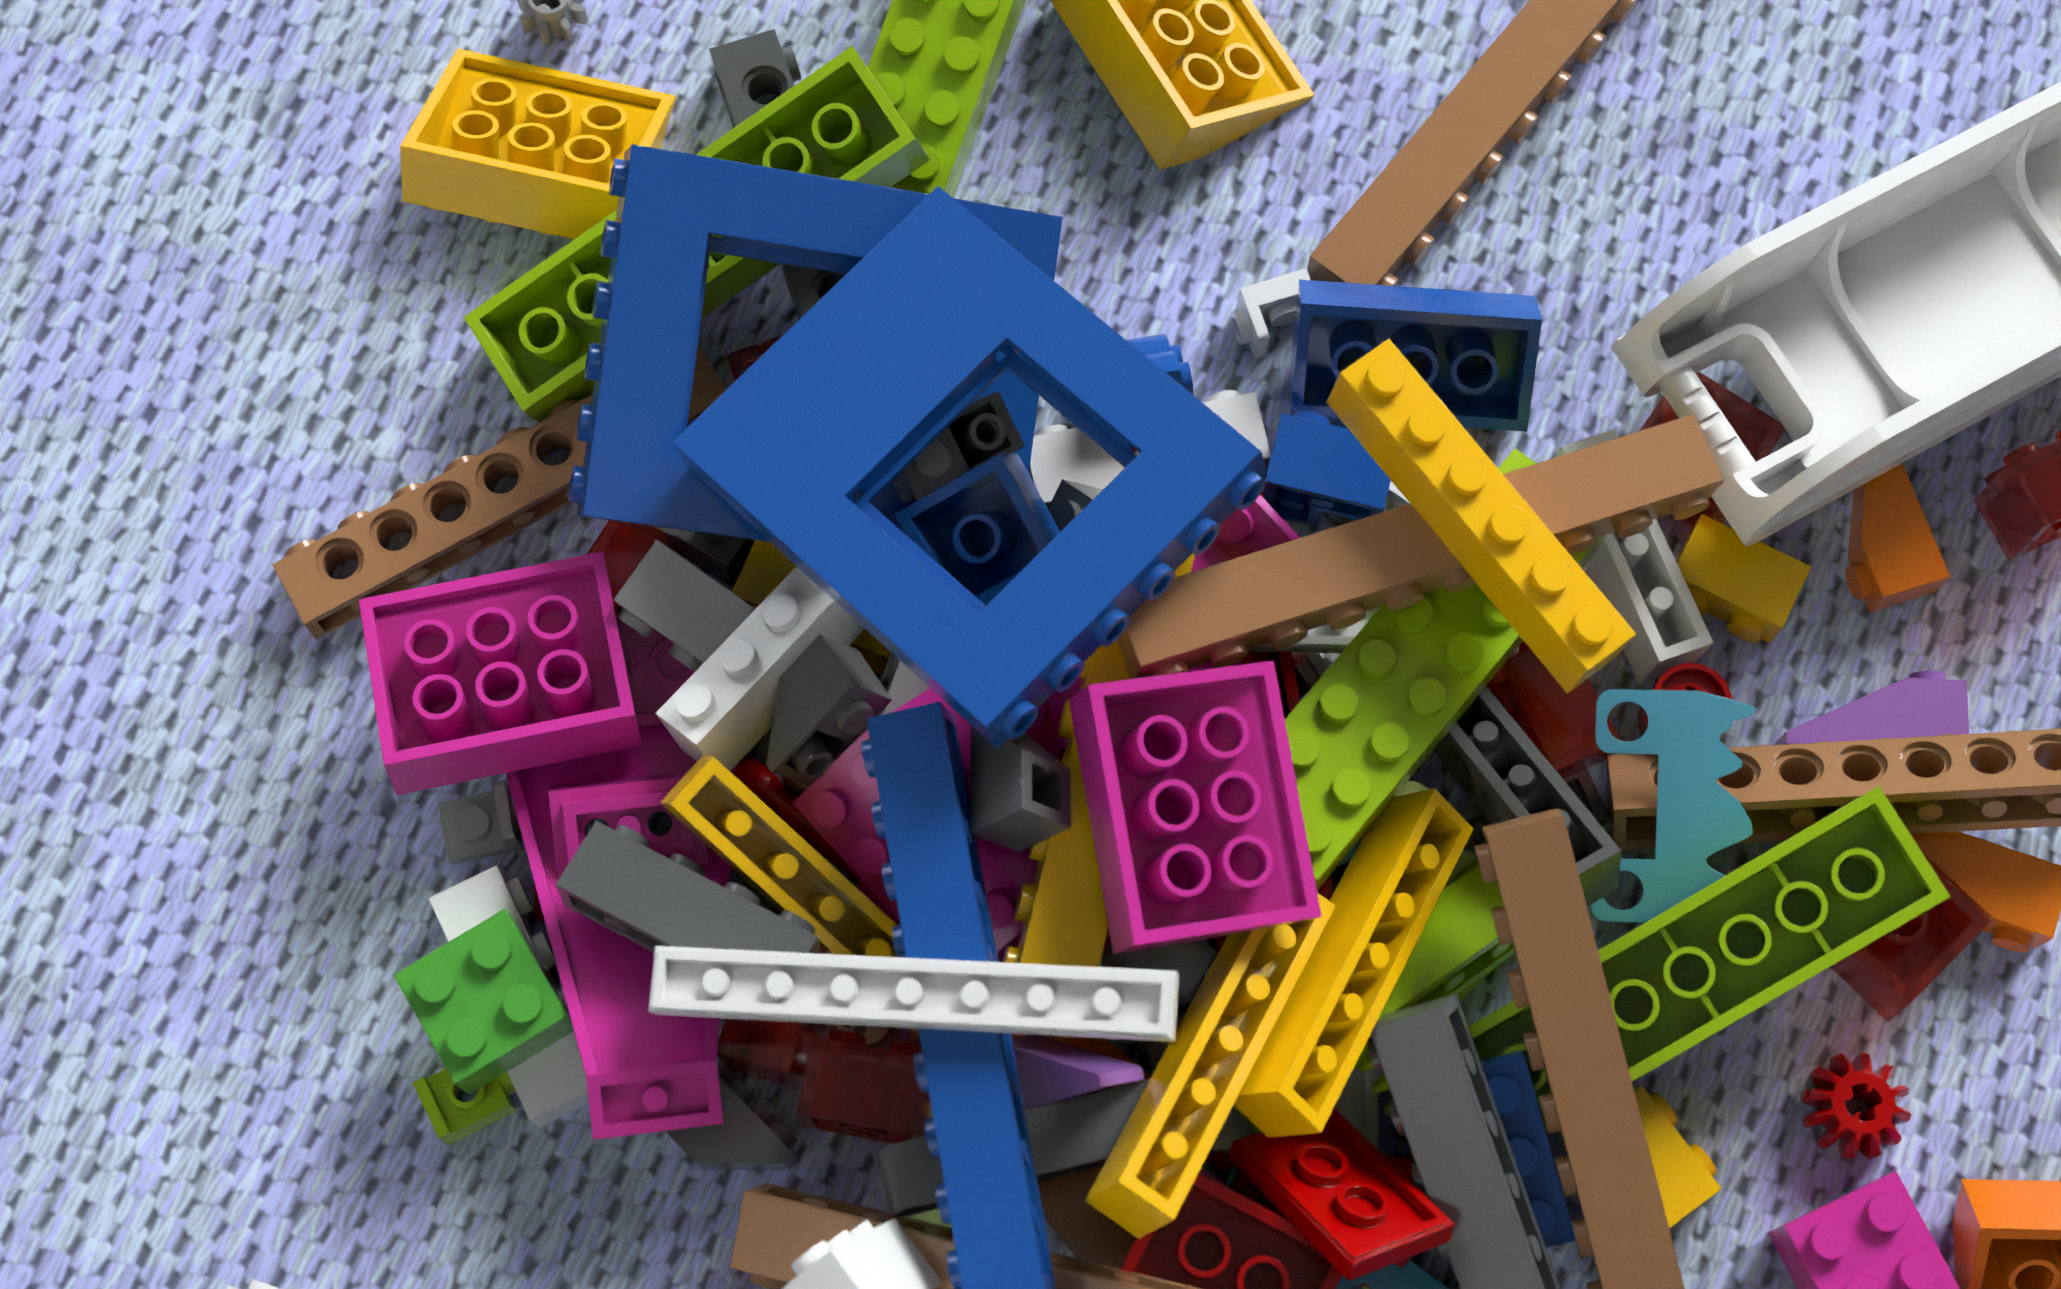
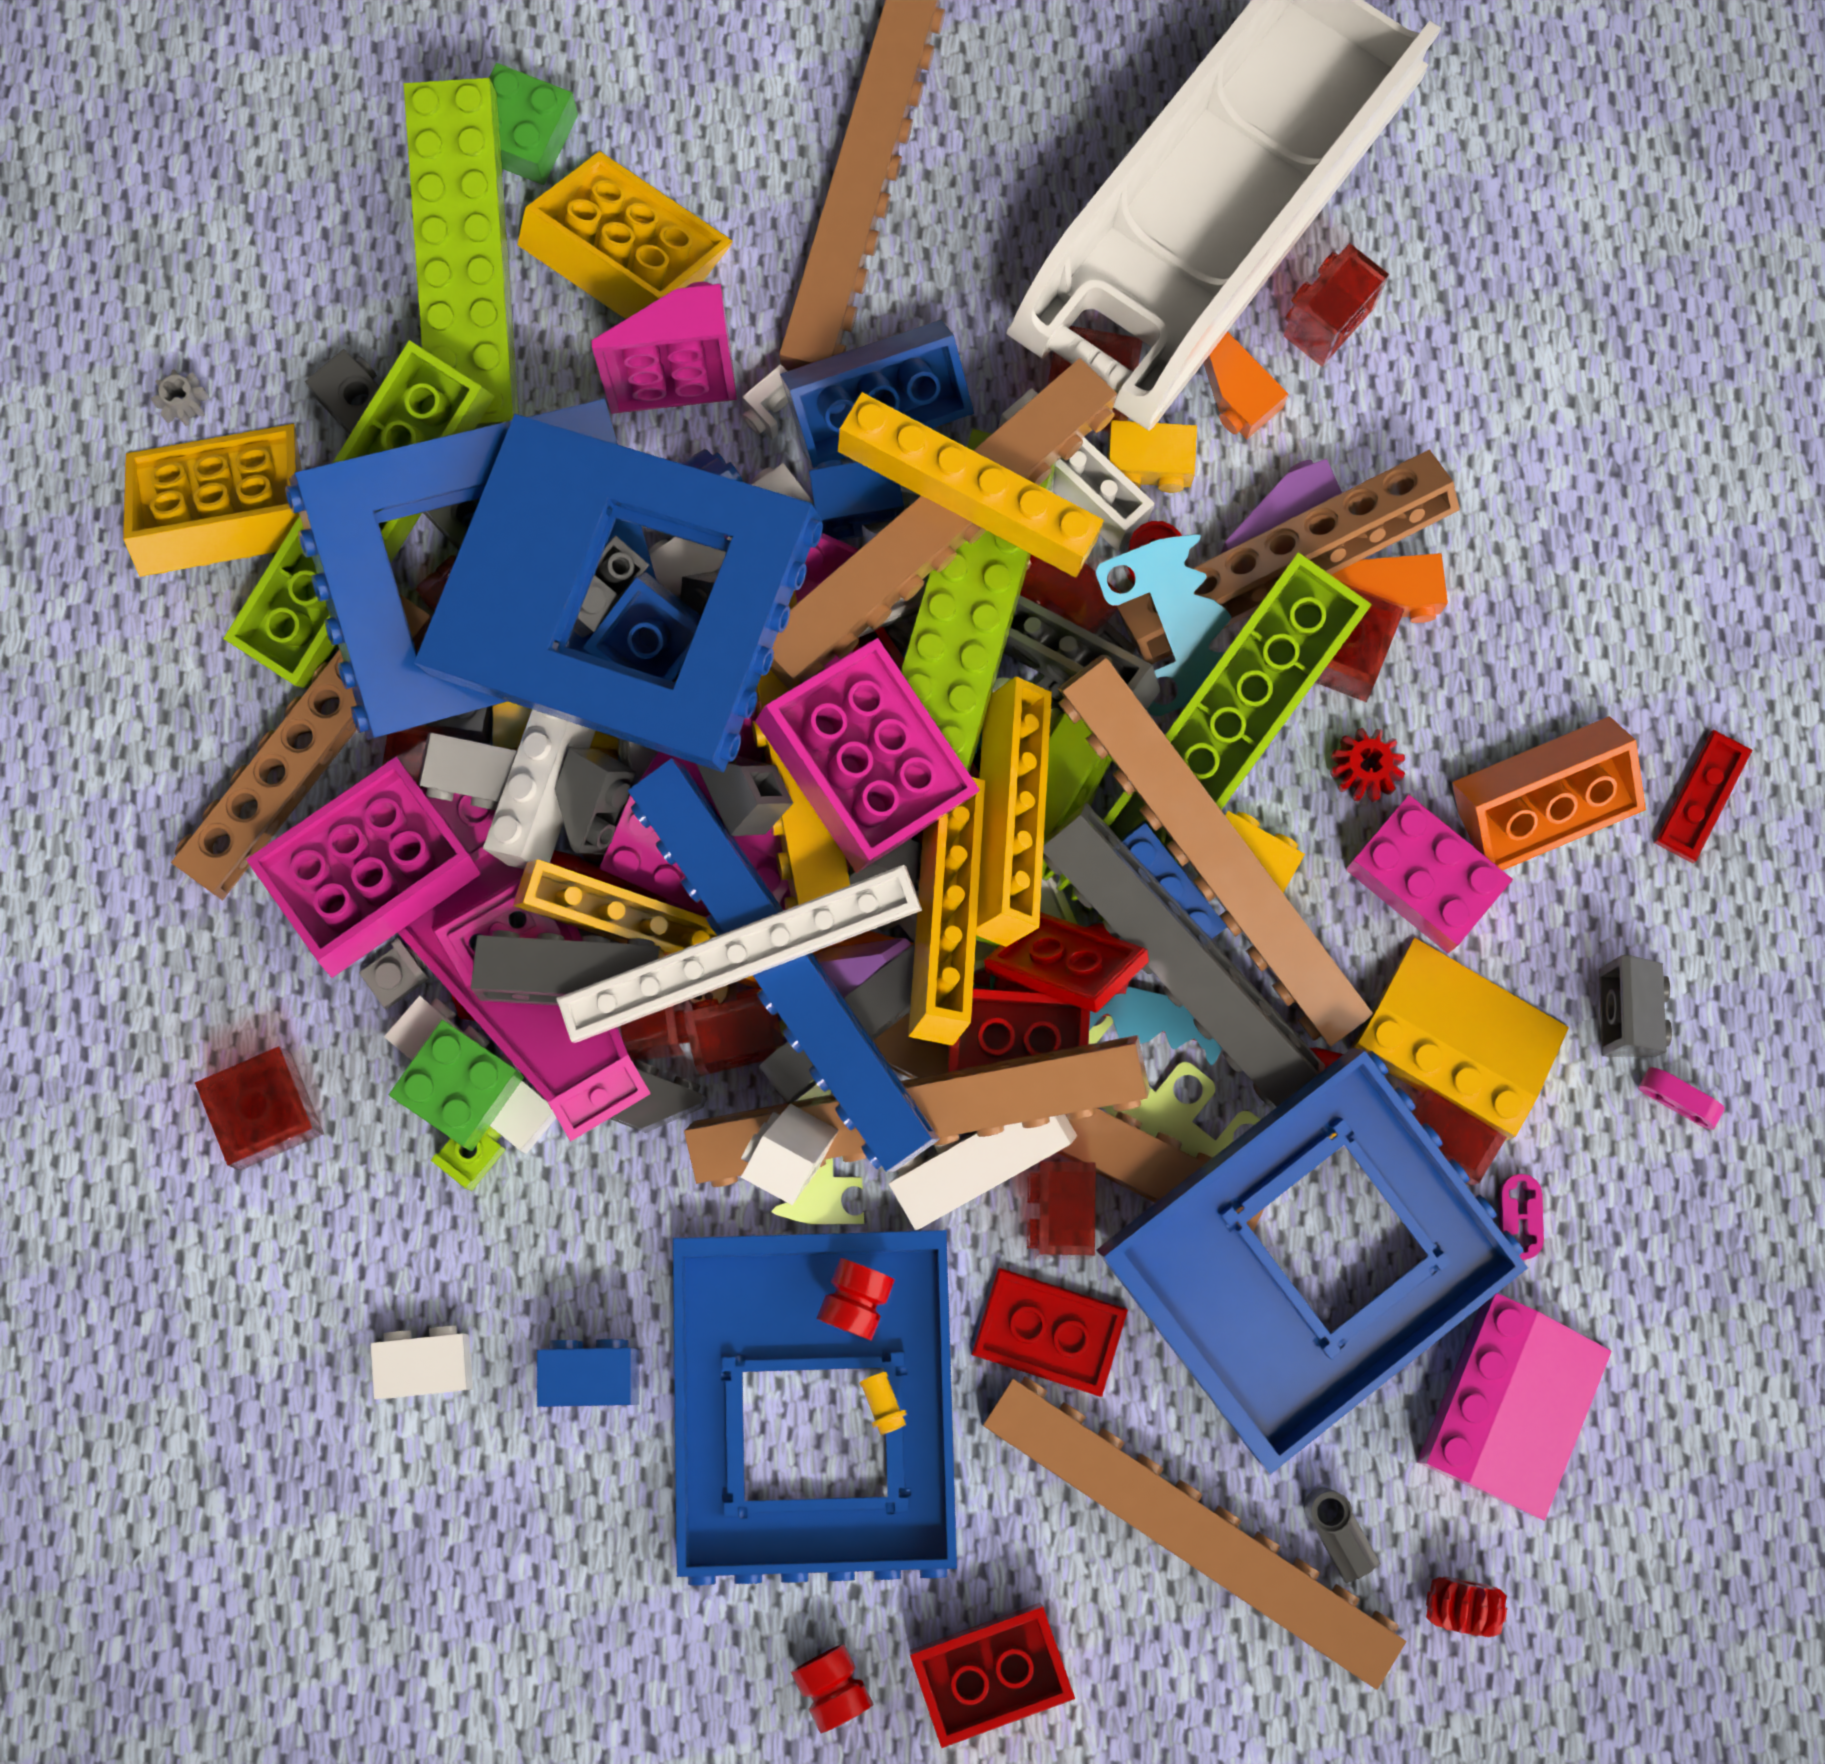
camera: 25 degrees left, 5 degrees up
none -> clear red brick [195,1046,324,1170]
none -> dark pink slope [591,282,737,414]

